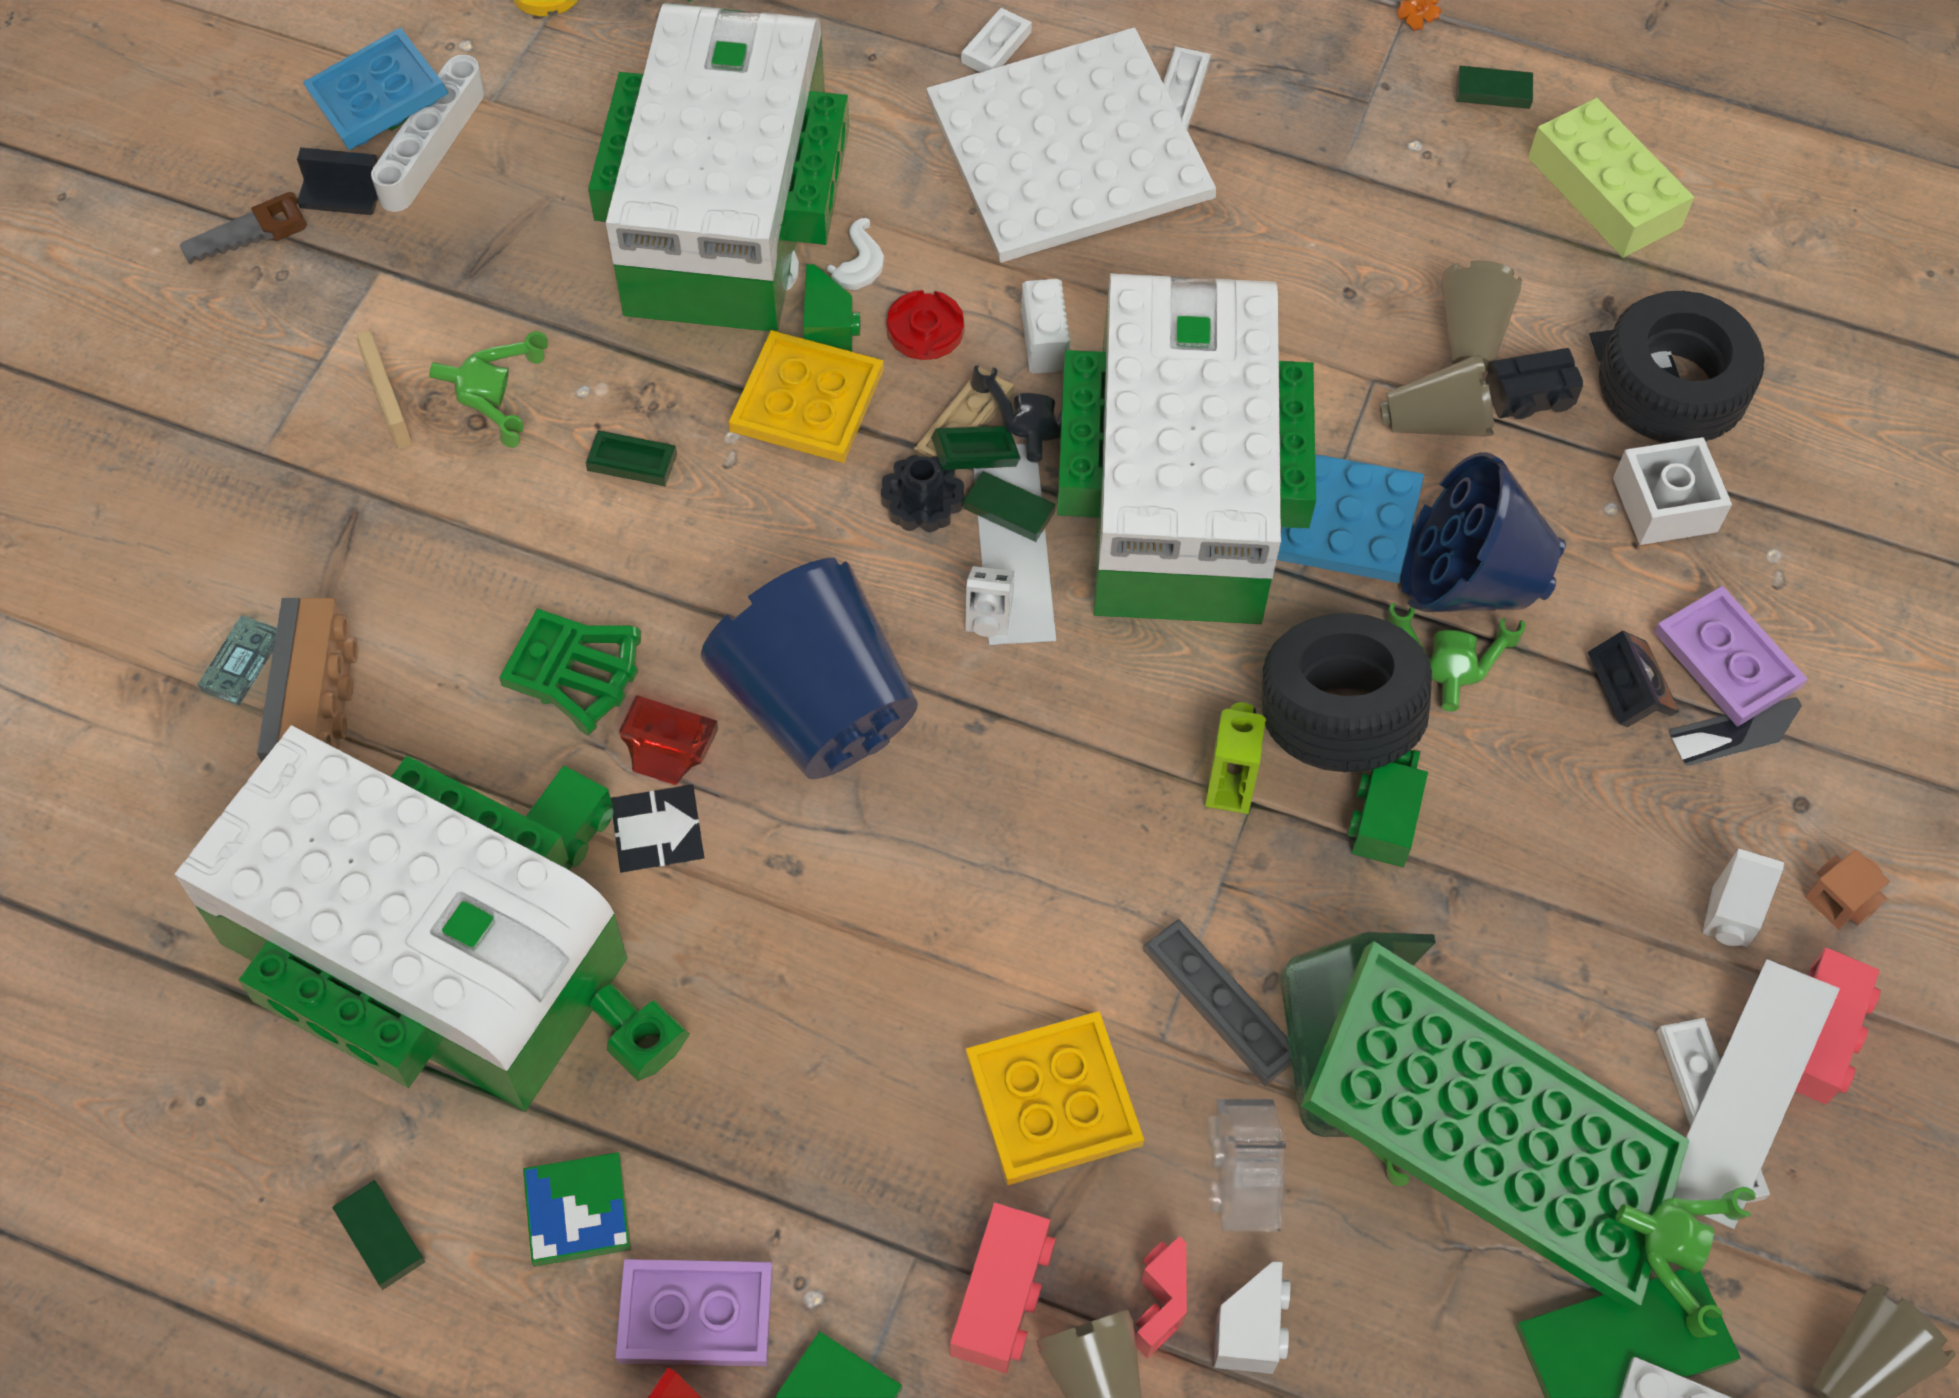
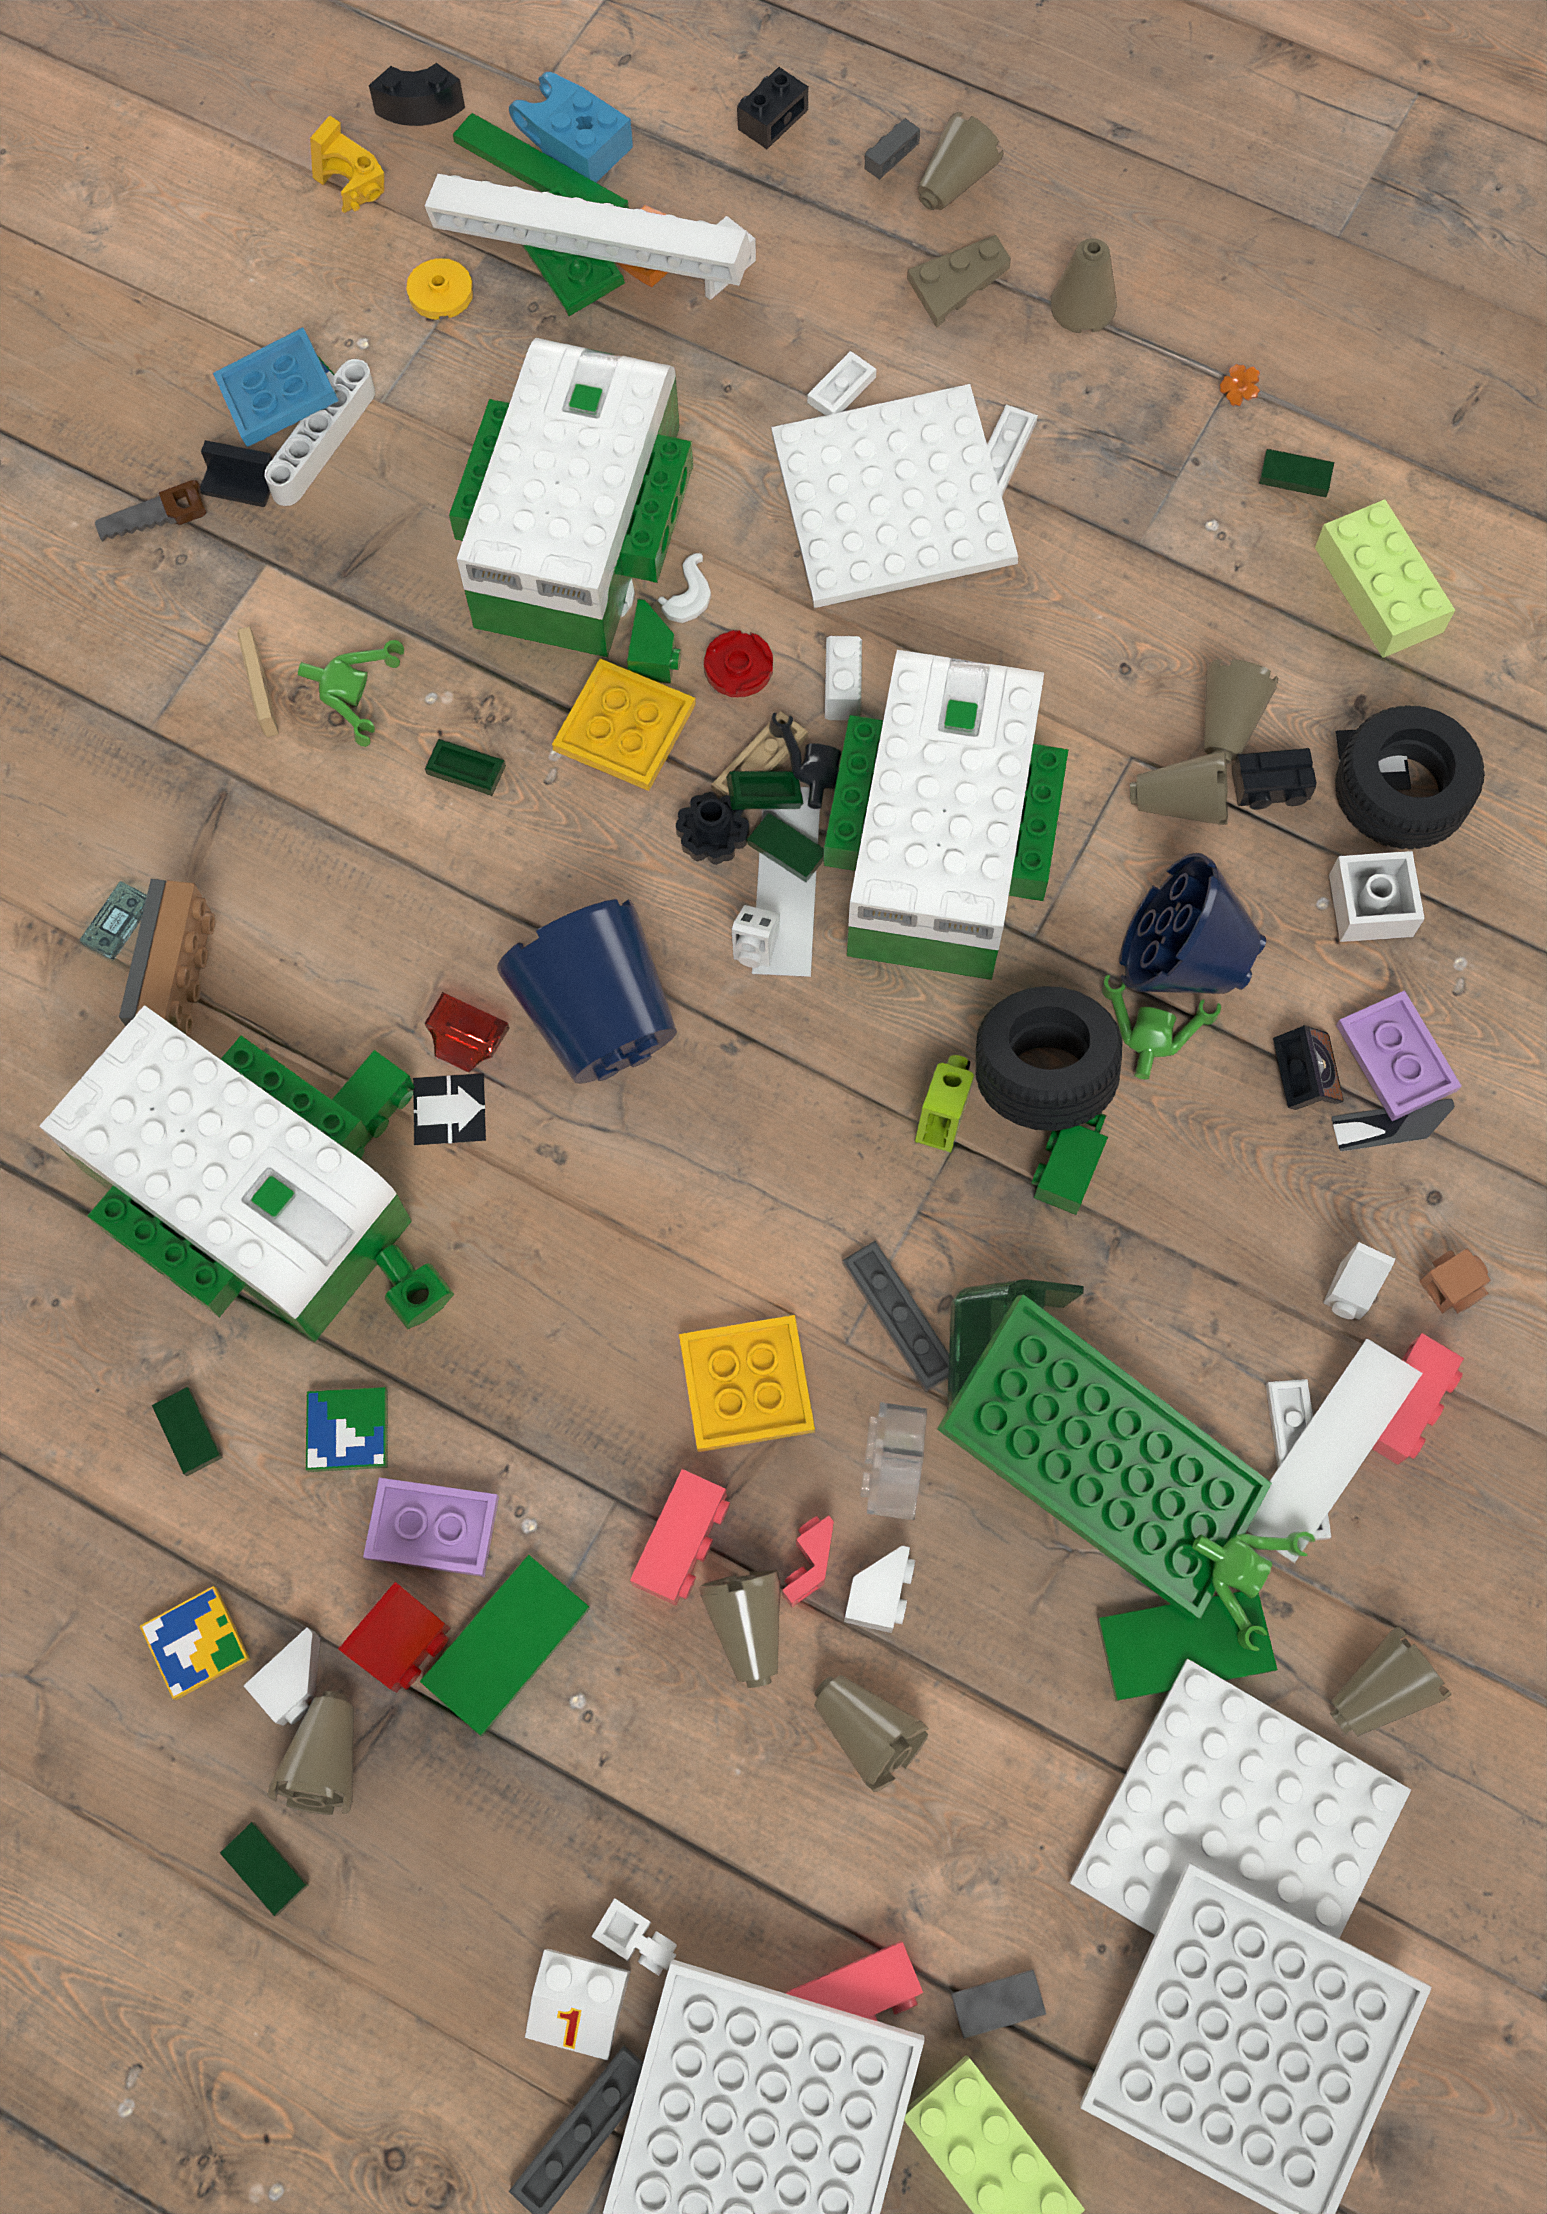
camera: 10 degrees right, 10 degrees up
green plate [499,608,642,736] -> none
dark azure plate [1277,454,1424,583] -> none

